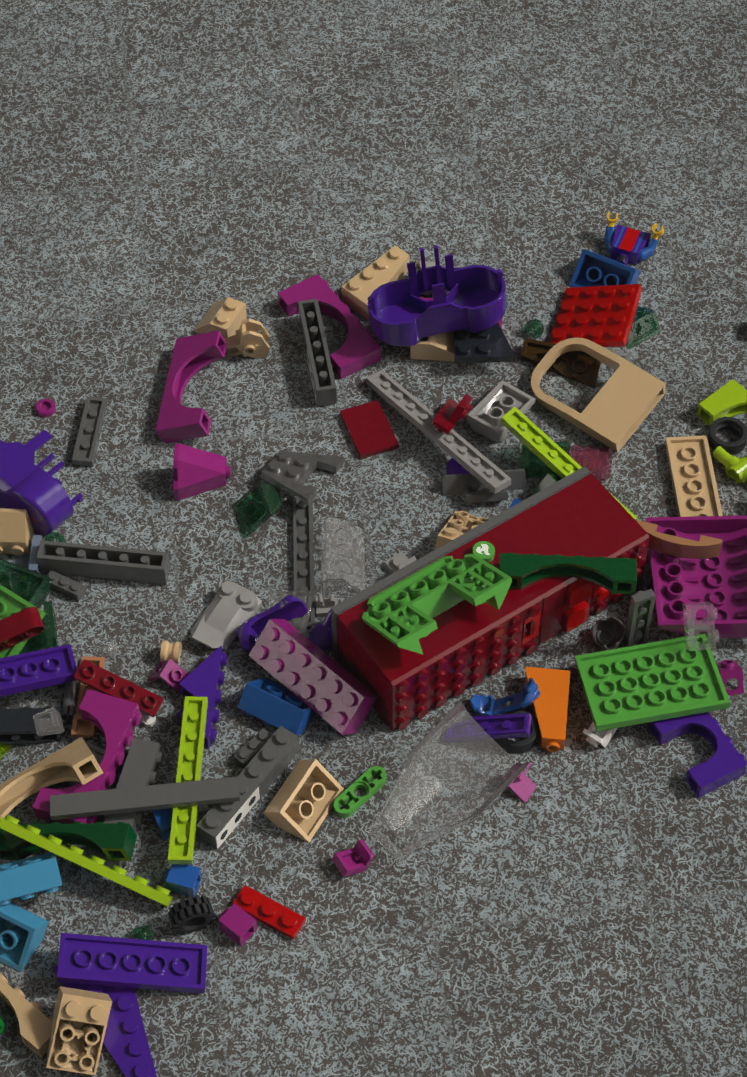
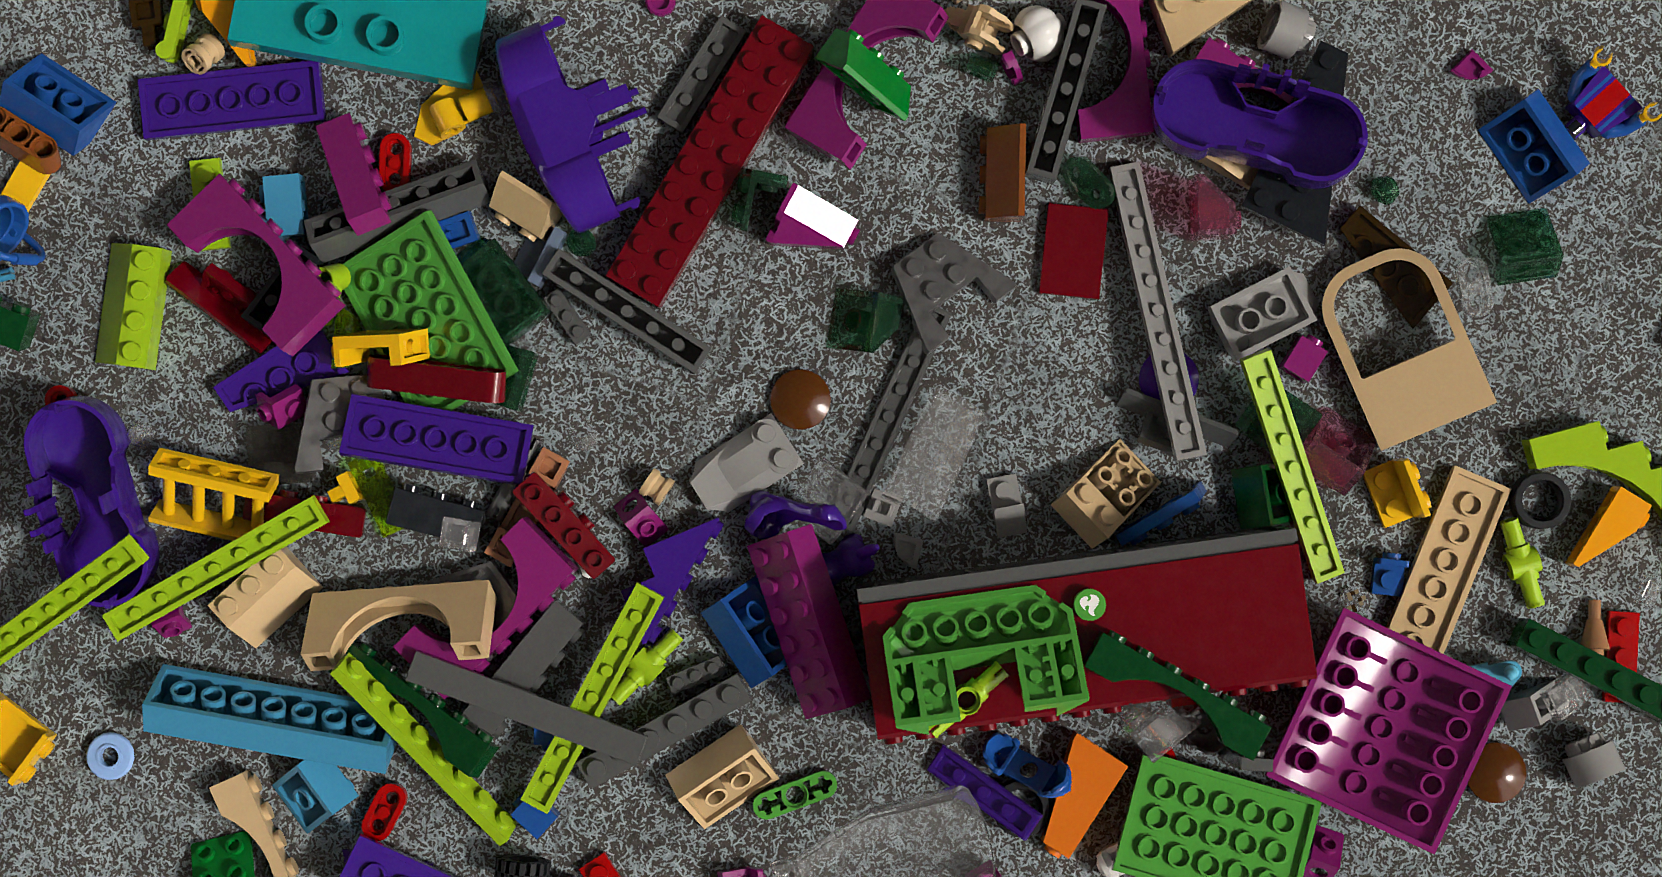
camera: 25 degrees right, 35 degrees up
clear green plate [130,925,154,940] -> none
dark red bracket [431,394,473,434] -> none
red plate [549,284,642,347] -> none
medium nougat slope [636,520,722,559] -> none
clear brick [683,602,719,651] -> none
none -> red plate [362,782,408,841]
none -> dark red brick [606,15,814,309]
none -> lime pin [611,628,683,705]
none -> clear green bracket [731,169,788,231]
none -> reddish brown dish [770,369,831,430]
none -> green slope [815,28,911,121]
none -> lime pin [929,661,1009,738]
none -> clear green slope [965,52,1000,83]
none -> dark orange slope [978,123,1026,222]
none -> magenta tile [1000,50,1024,86]
none -> white plant [1010,5,1067,62]
none -> clear green plate [1063,156,1115,209]
none -> clear slope [1114,703,1202,763]
none -> clear pink slope [1188,174,1241,242]
none -> magenta brick [1278,334,1328,383]
none -> yellow bracket [1361,458,1432,528]
none -> blue bracket [1370,552,1410,597]
none -> magenta tile [1449,49,1493,80]

